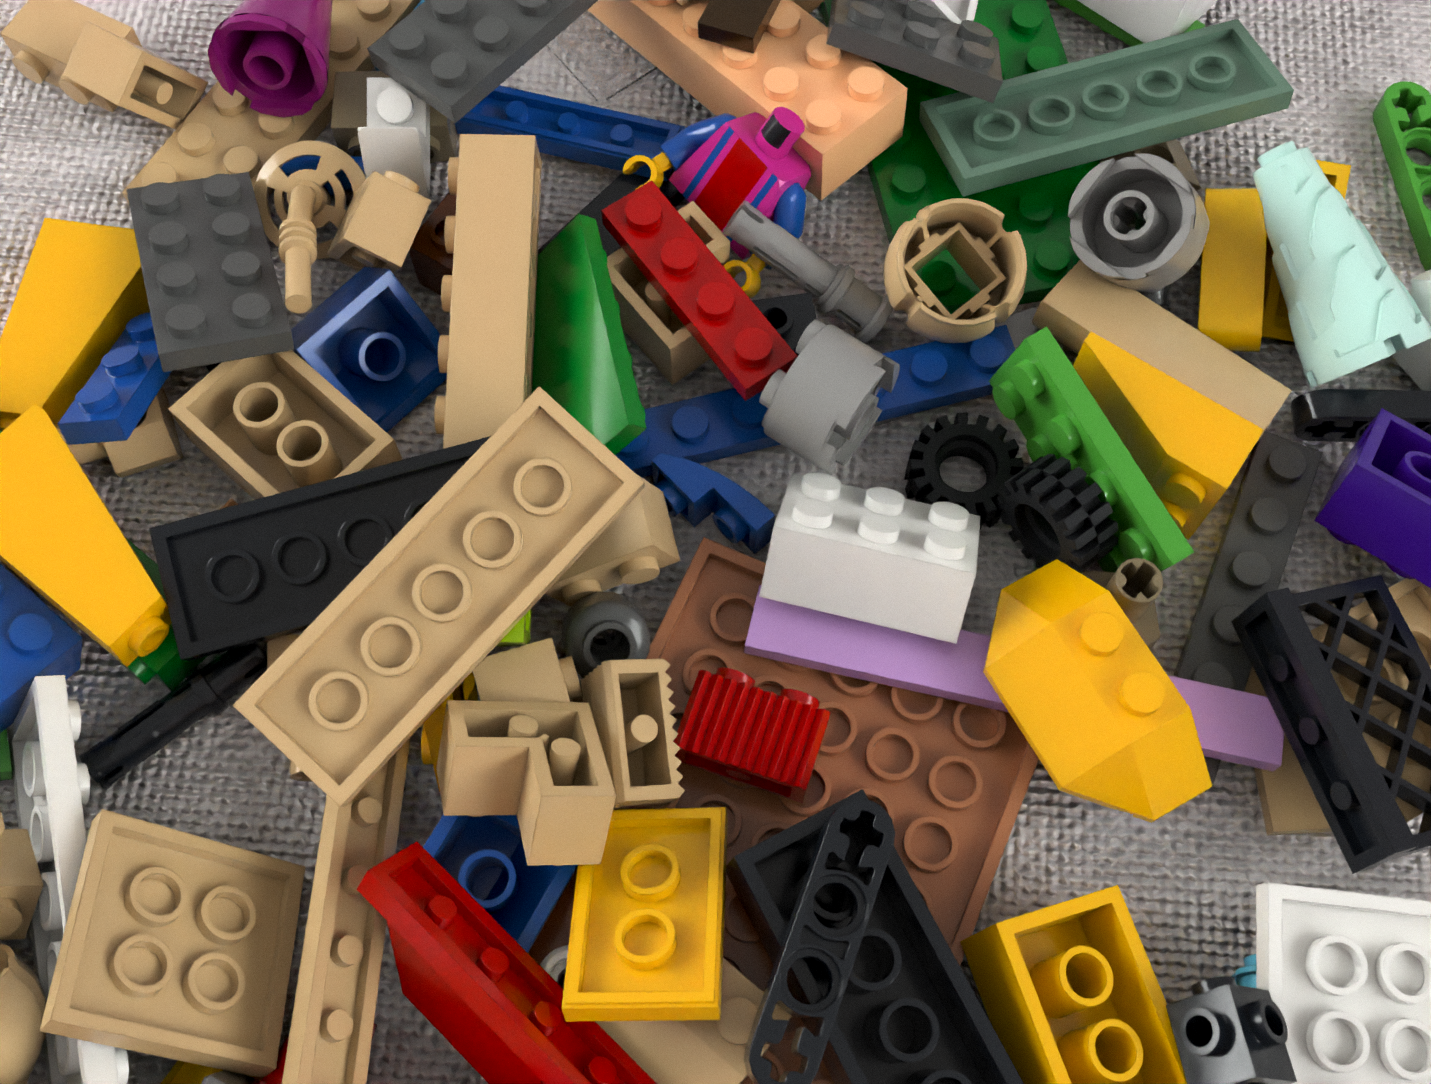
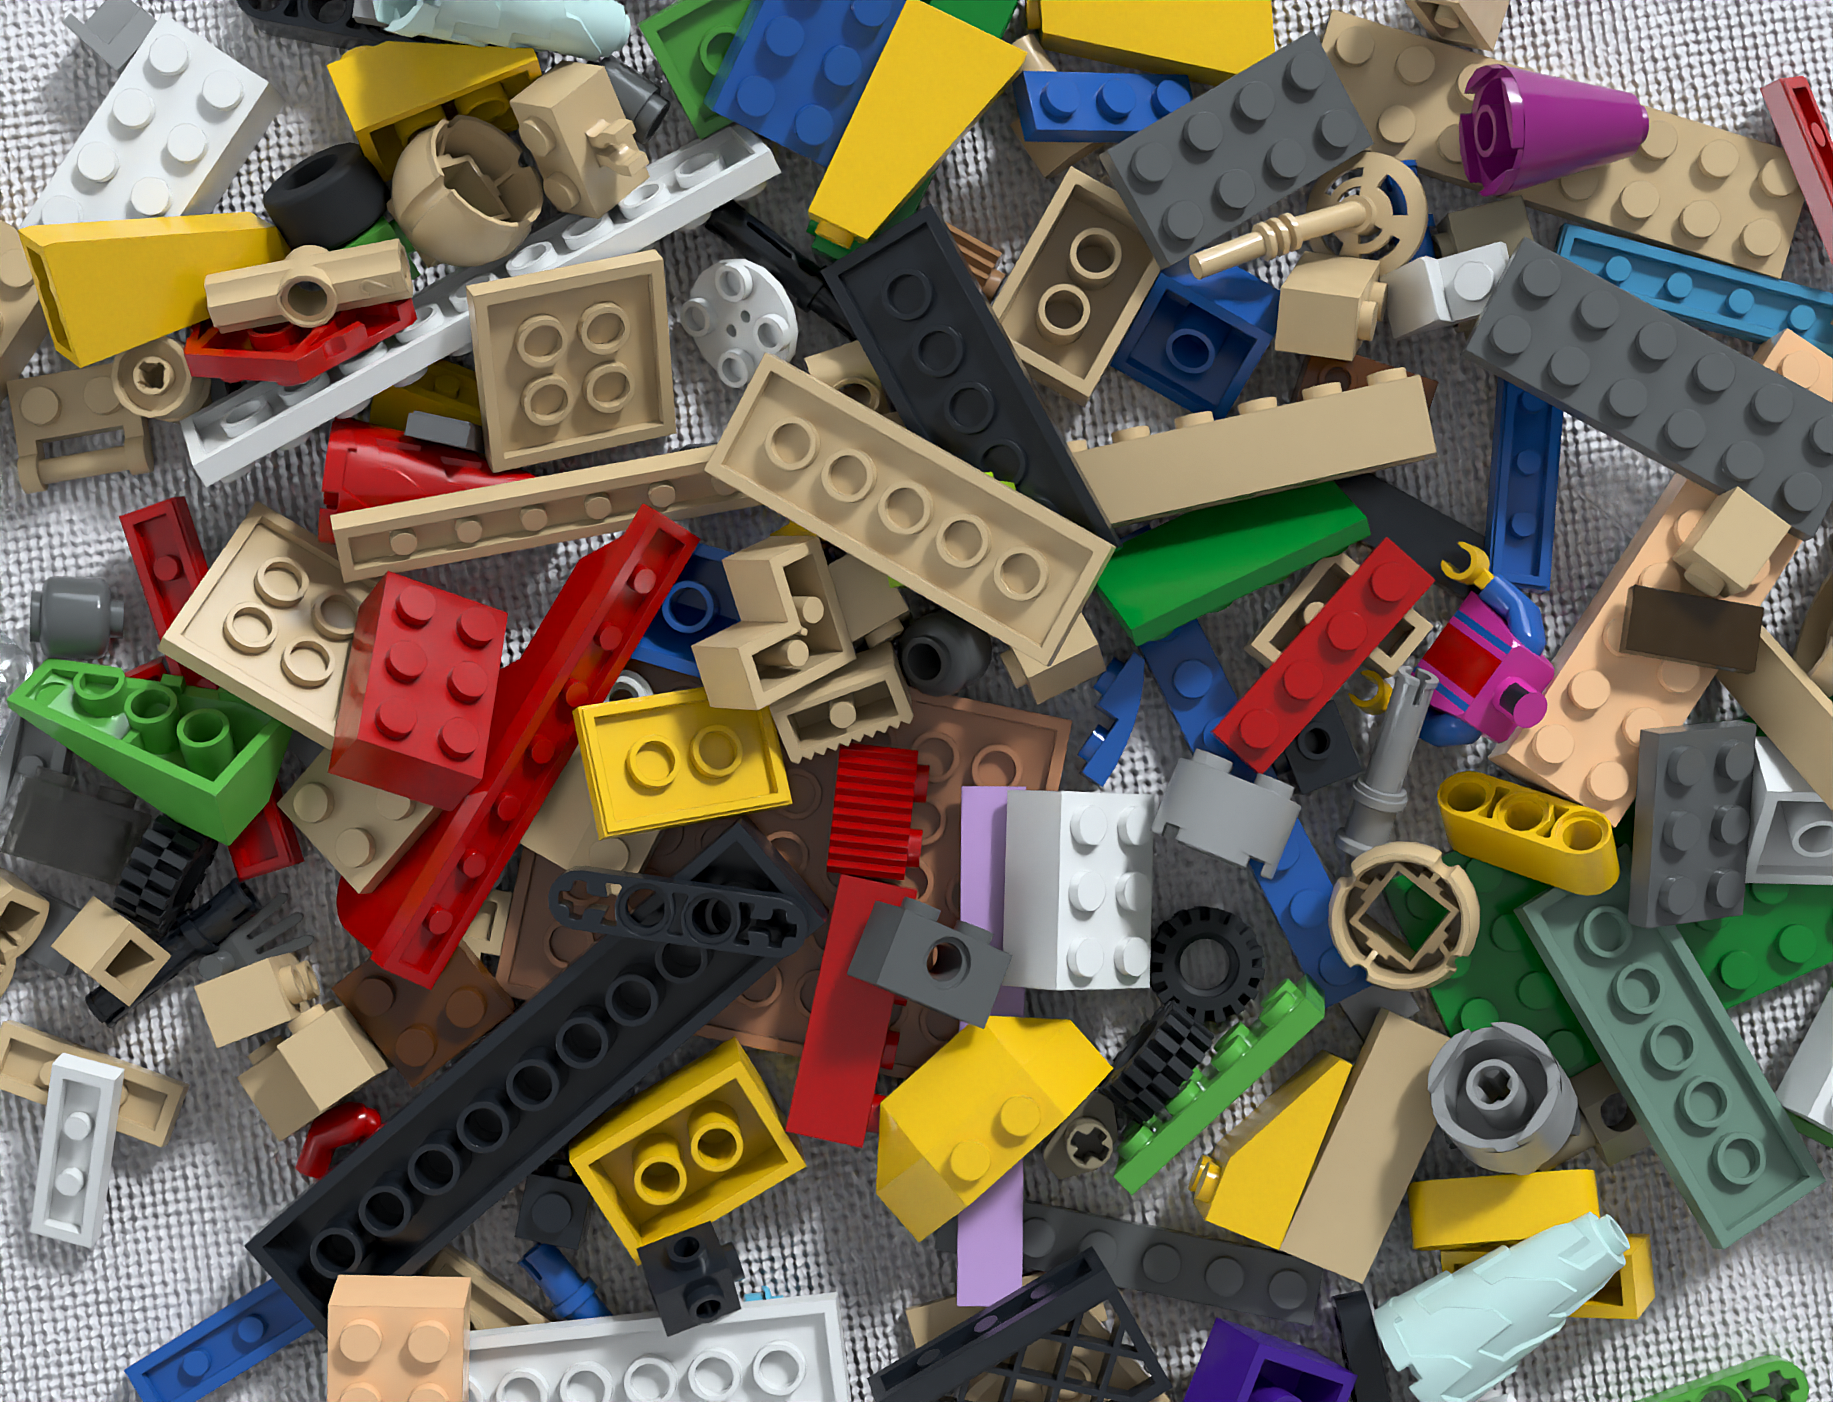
camera: 80 degrees right, 20 degrees up
none -> white plate [680,259,803,388]
none -> red brick [785,874,918,1148]
none -> dark grey brick [847,896,1013,1029]
none -> yellow beam [1437,771,1620,896]

